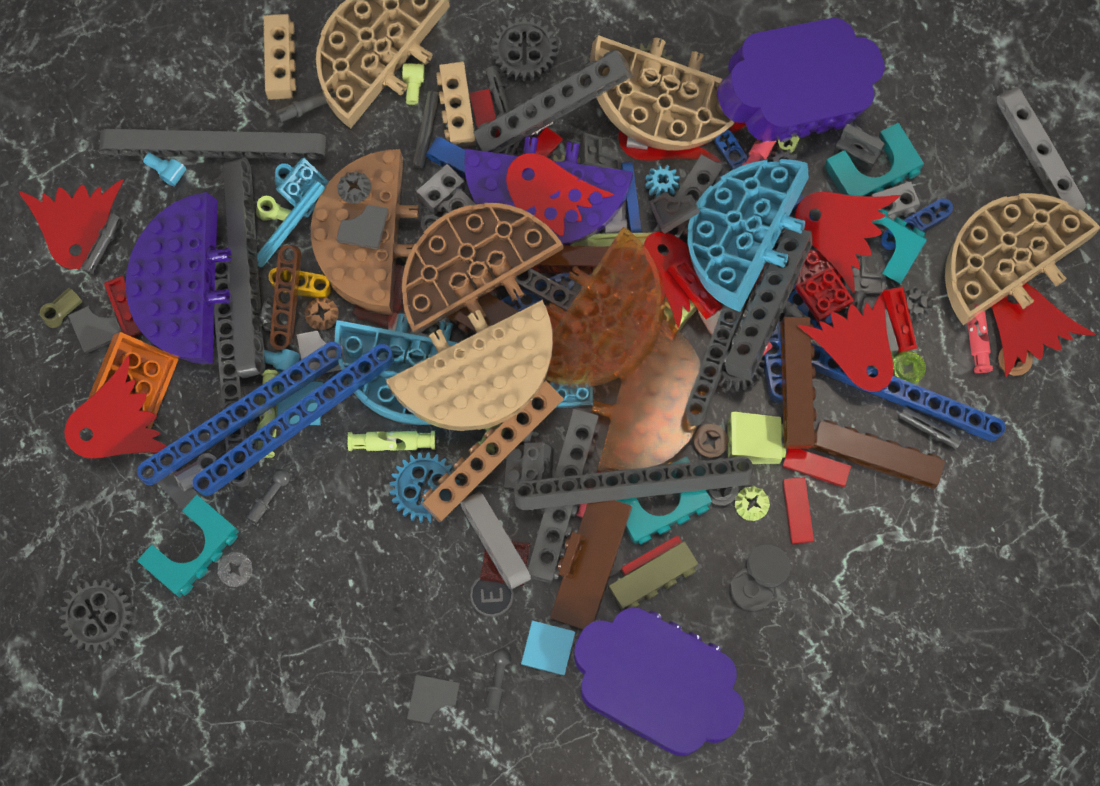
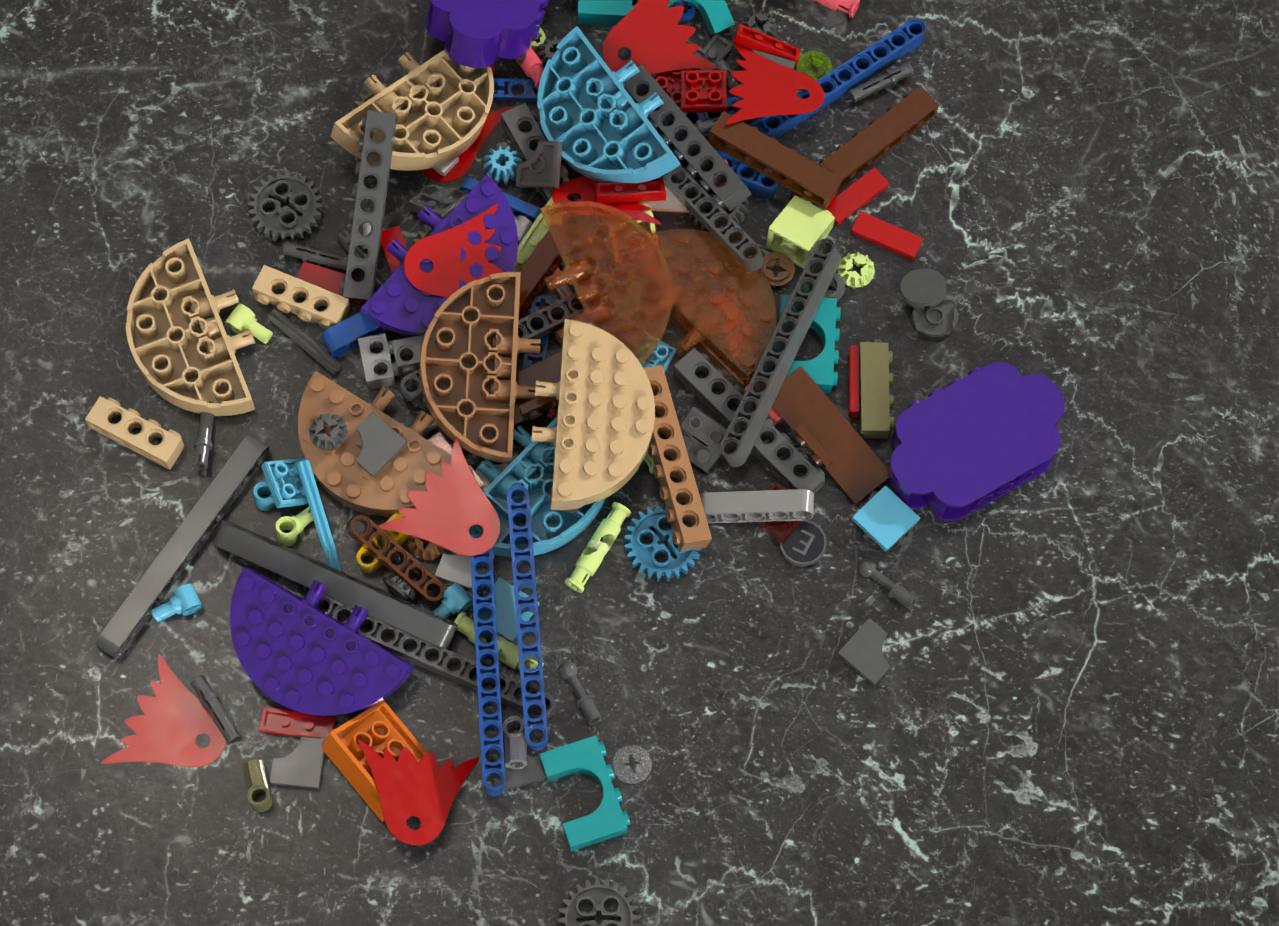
camera: 60 degrees left, 5 degrees down
none -> piece [378,438,500,556]

